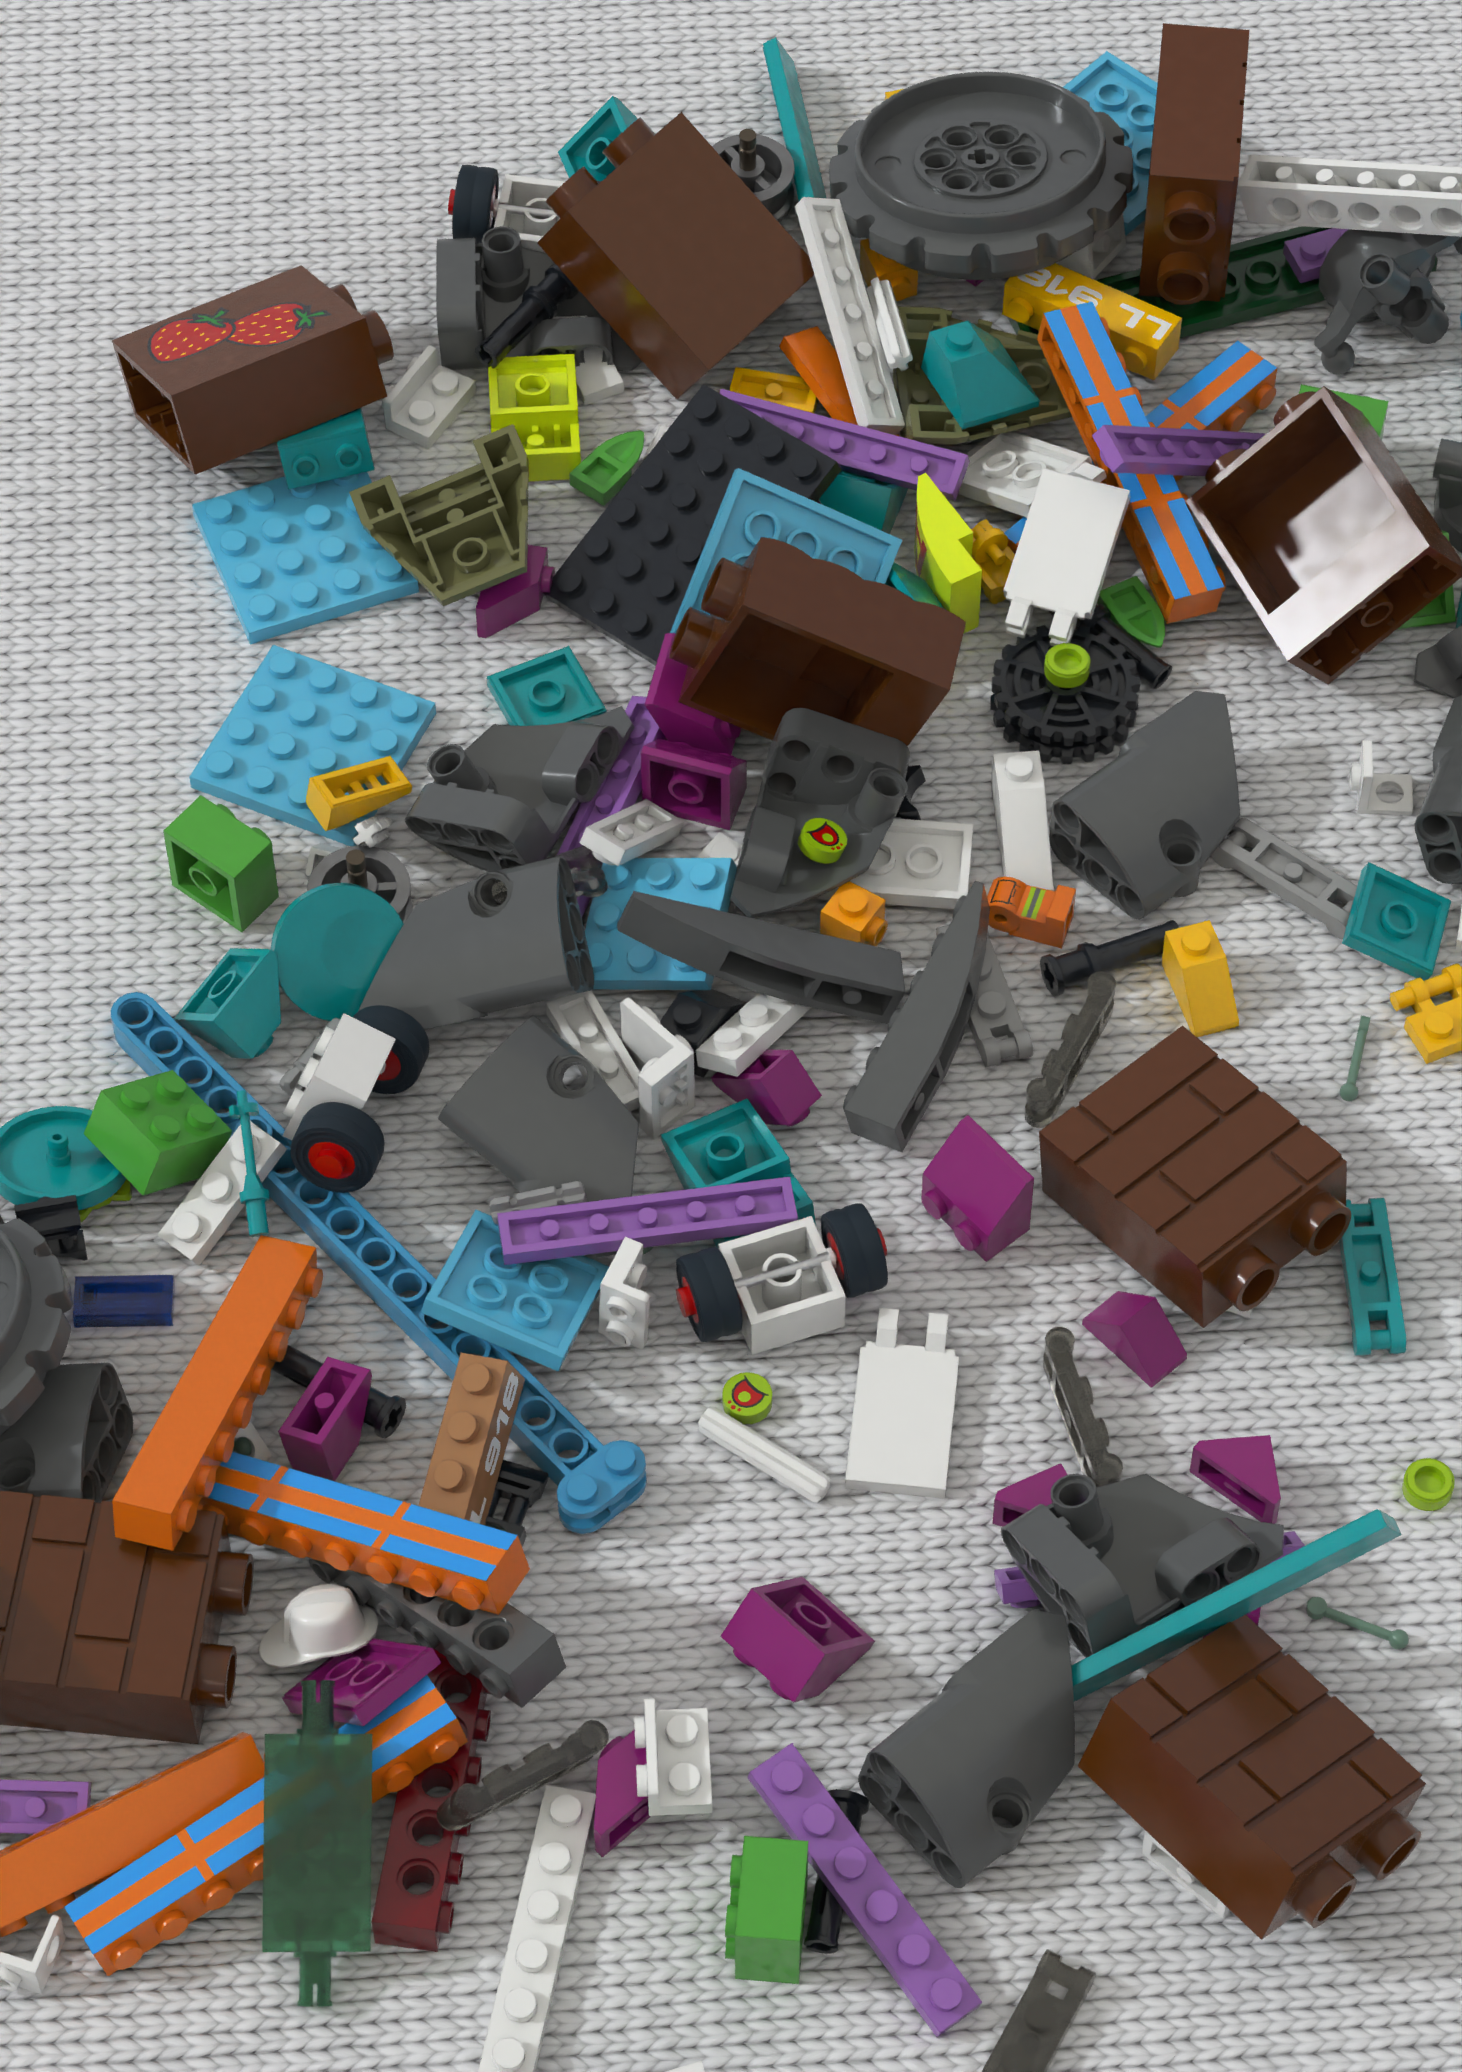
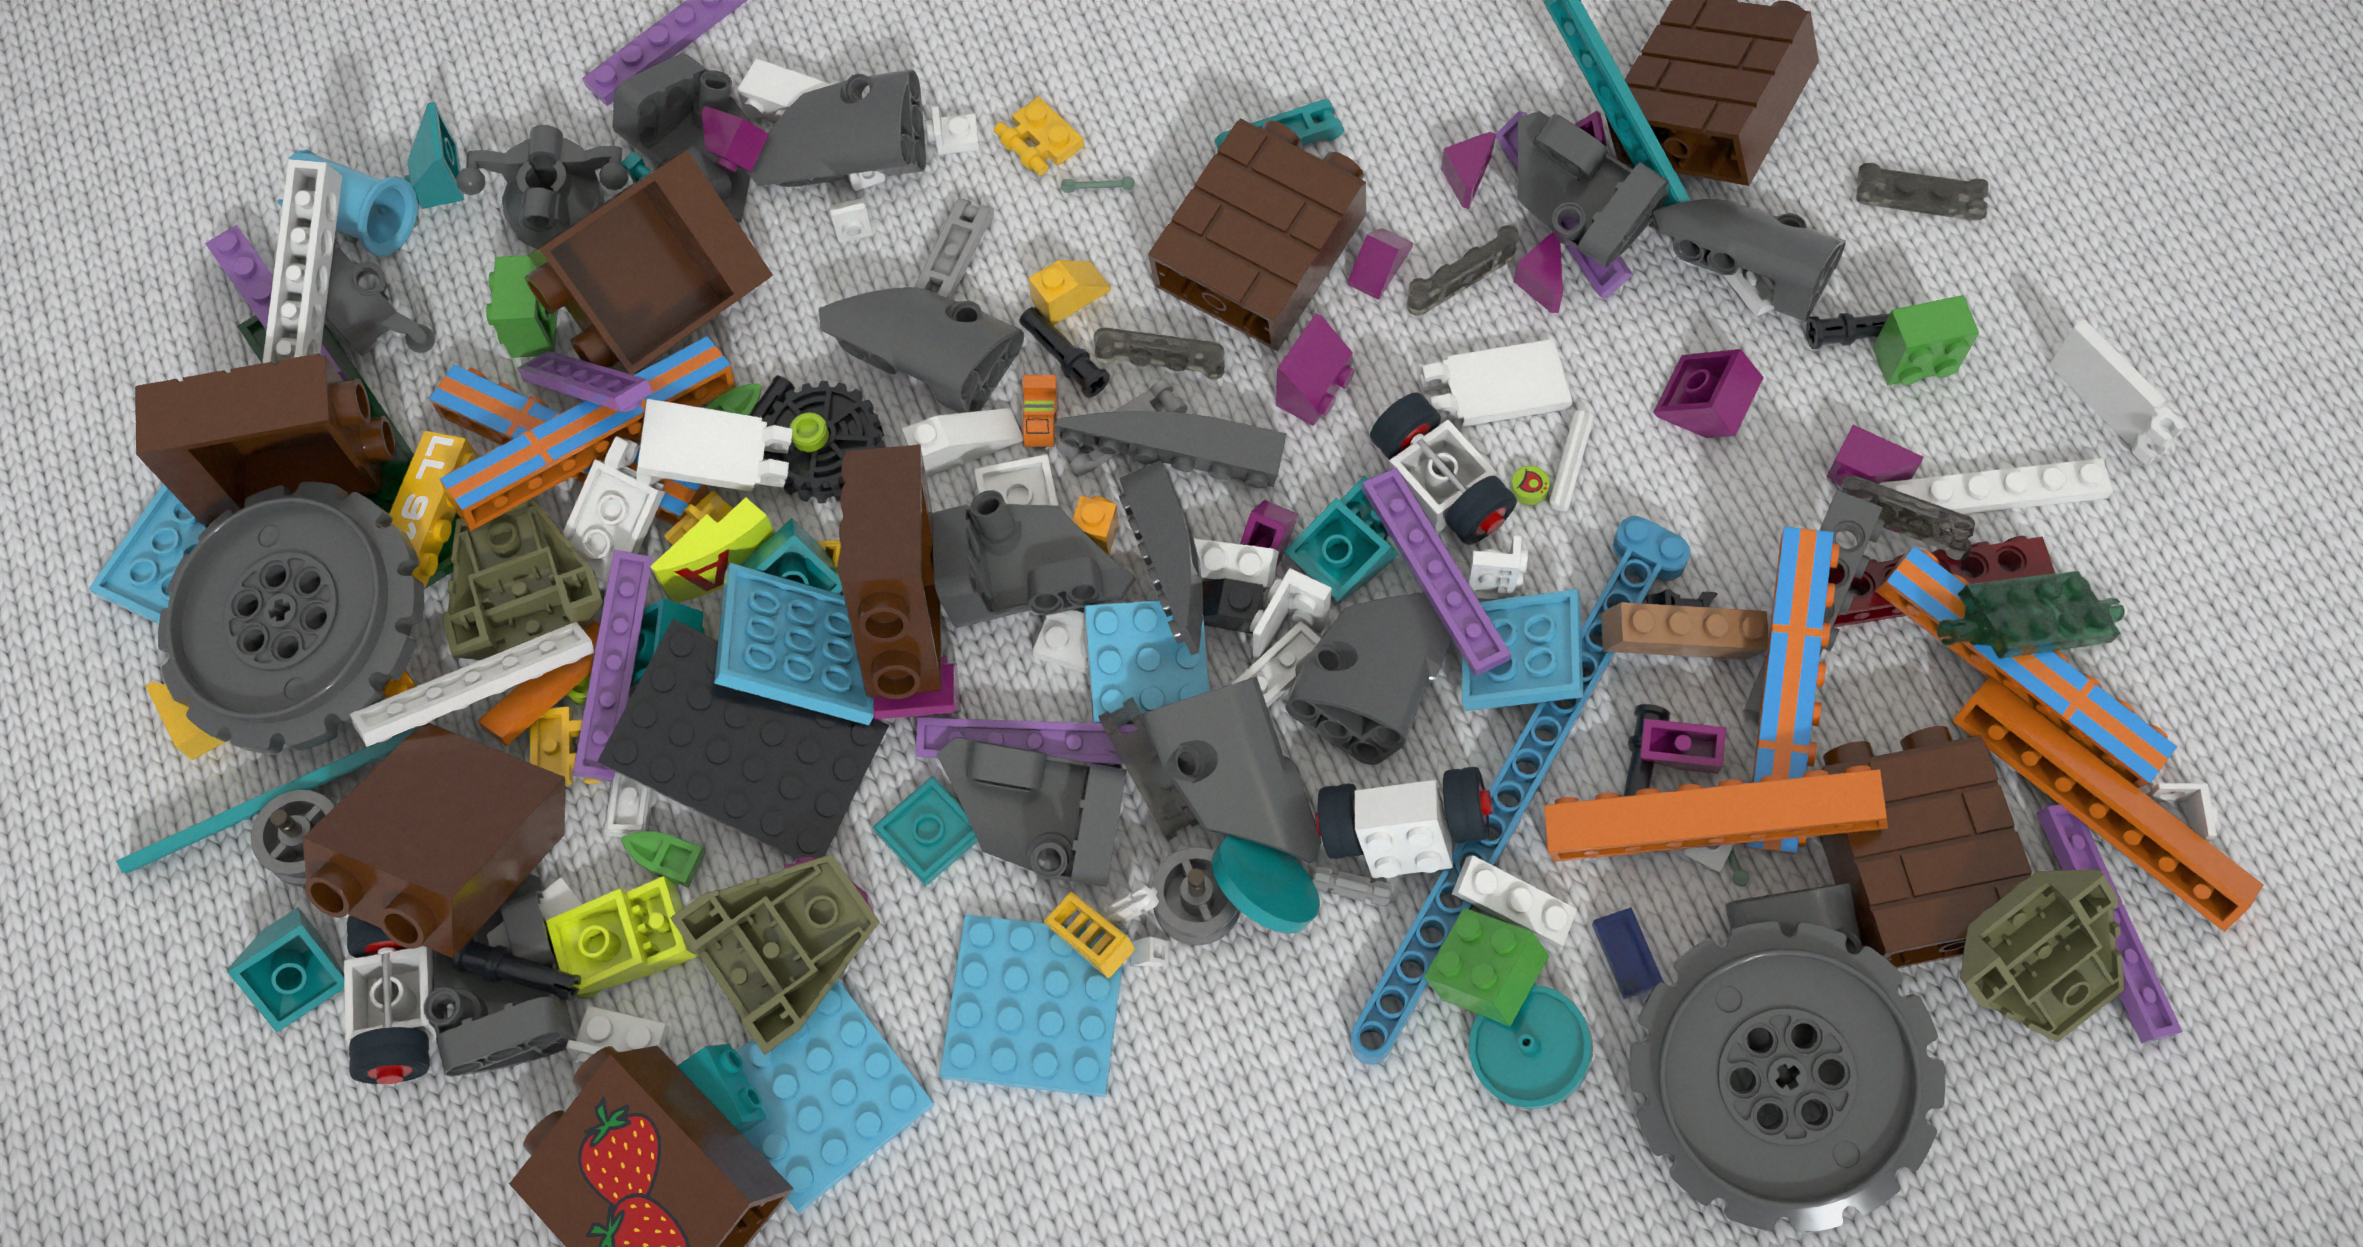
camera: 105 degrees left, 10 degrees up
black piece [14,1195,88,1261] -> none
bright green brick [163,795,279,932] -> none
teal slope [174,948,281,1059] -> none
teal piece [229,1090,270,1237] -> none
white piece [258,1583,379,1668] -> none
magenta tile [282,1639,441,1726] -> none
light grey axle [490,1181,587,1225] -> none
white plate [579,799,684,866] -> none
white bracket [634,1698,712,1816] -> none
magenta slope [641,739,747,830] -> none
medium lavender plate [747,1743,982,2037] -> none
lime tile [798,818,847,864] -> none
white axle [866,277,913,371] -> none
teal slope [921,320,1040,430] -> none
sand green hinge [1306,1597,1409,1650] -> none
teal tile [1342,862,1451,981] -> none
lime tile [1402,1458,1455,1511] -> none

